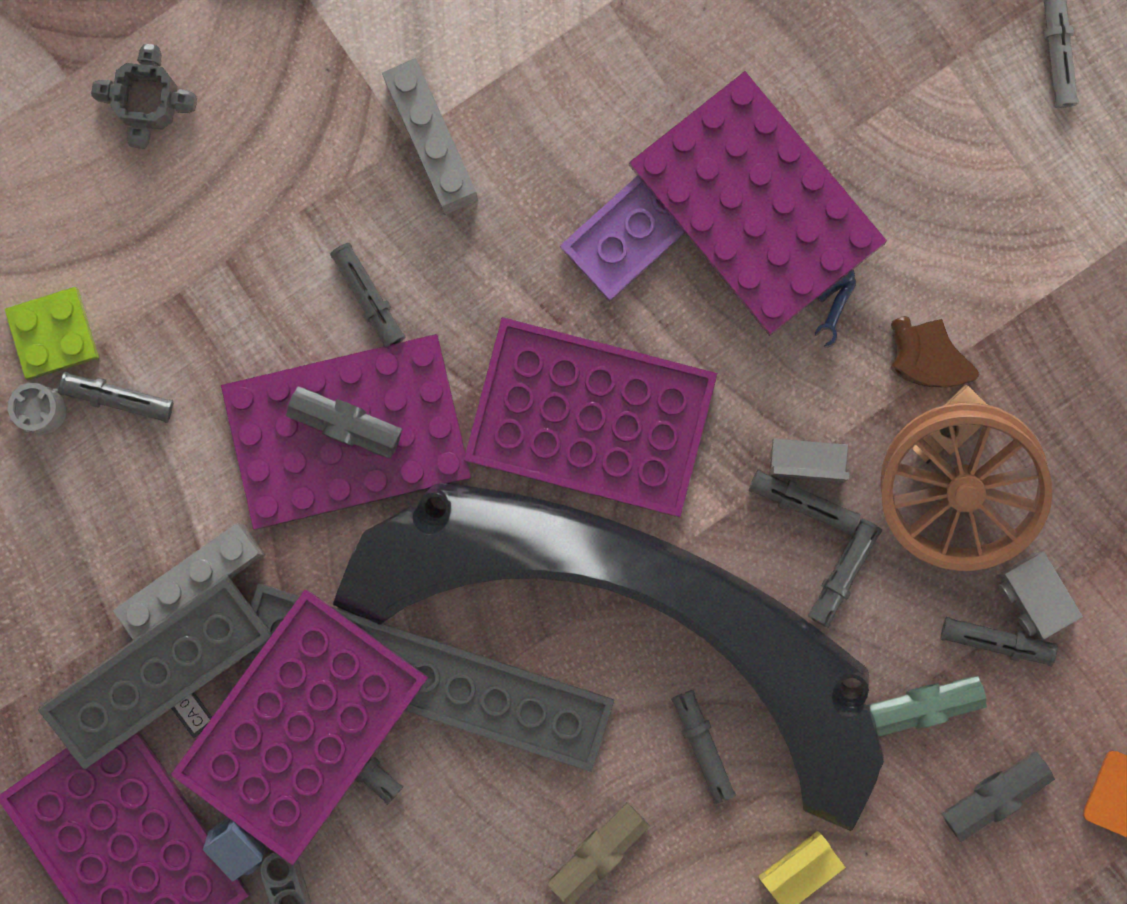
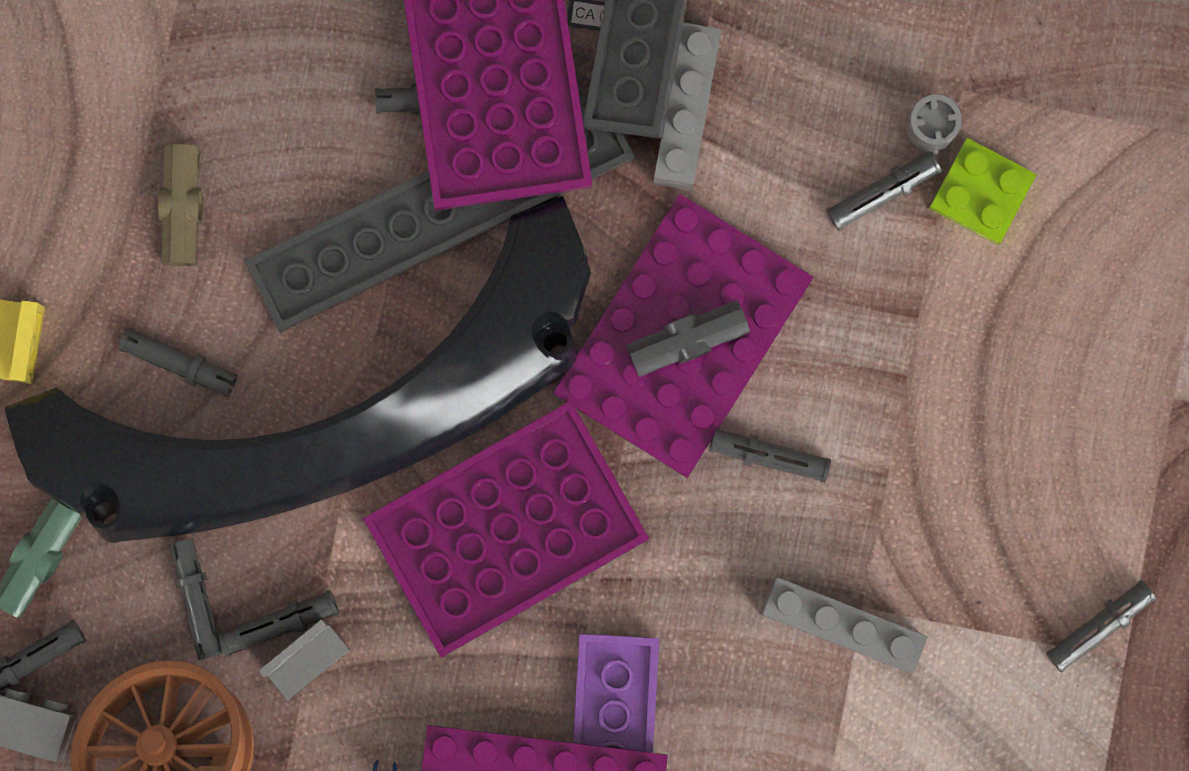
camera: 135 degrees right, 0 degrees up
dark grey piece [91,44,197,149] -> none

